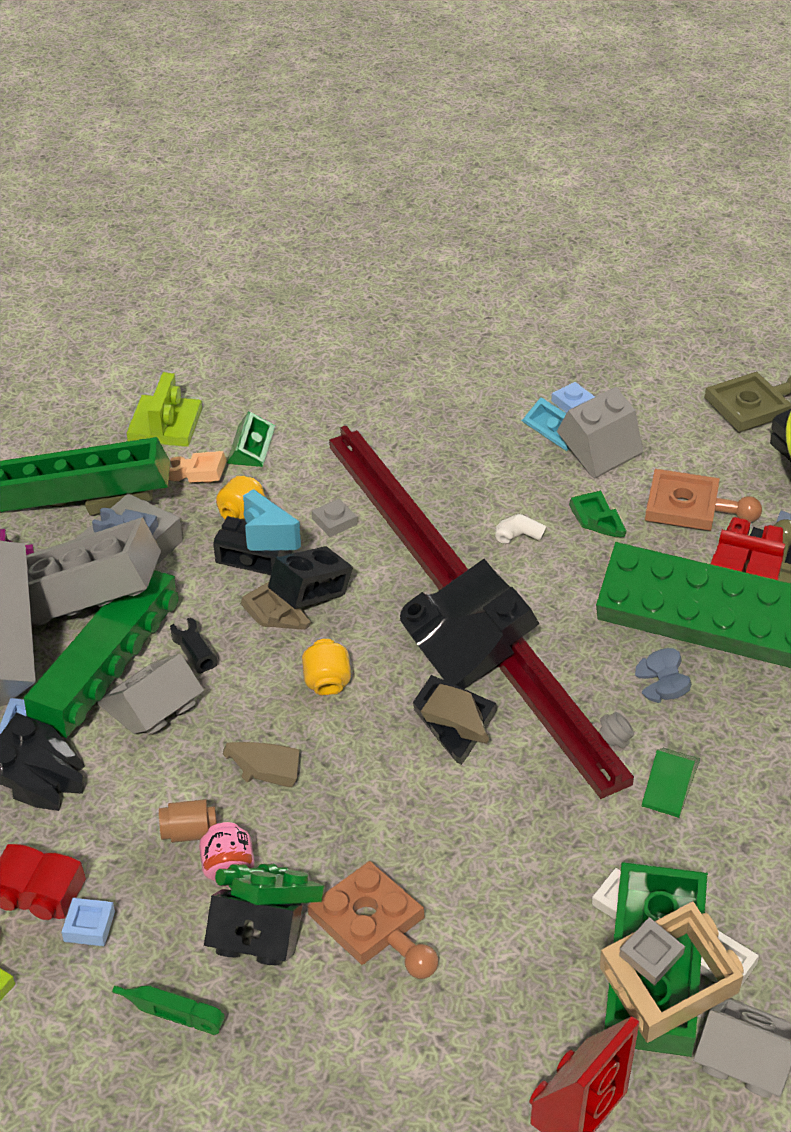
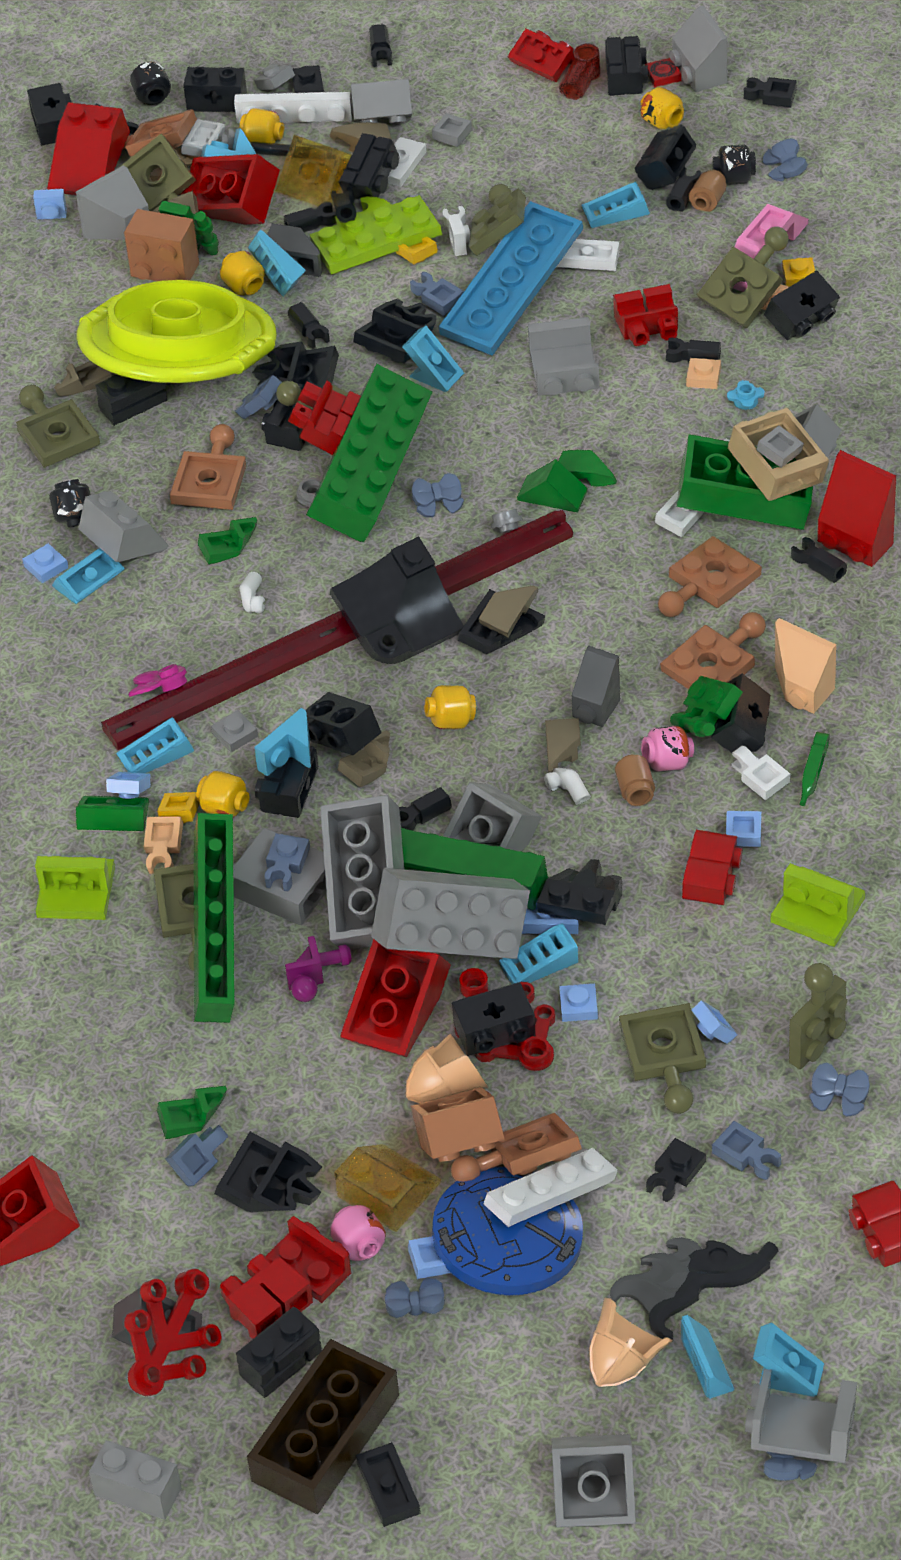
camera: 90 degrees left, 5 degrees up
none -> black head [49,479,91,528]
none -> light blue plate [107,772,151,799]
none -> medium azure slope [116,717,194,774]
none -> dark pink plate [128,664,187,697]
none -> yellow plate [157,792,200,824]
none -> white arm [544,767,591,805]
none -> green slope [559,450,617,487]
none -> dark grey slope [571,646,620,727]
none -> nougat plate [658,536,762,617]
none -> white plate [732,745,790,800]
none -> light nougat slope [775,618,836,714]
none -> black bar [791,537,847,583]

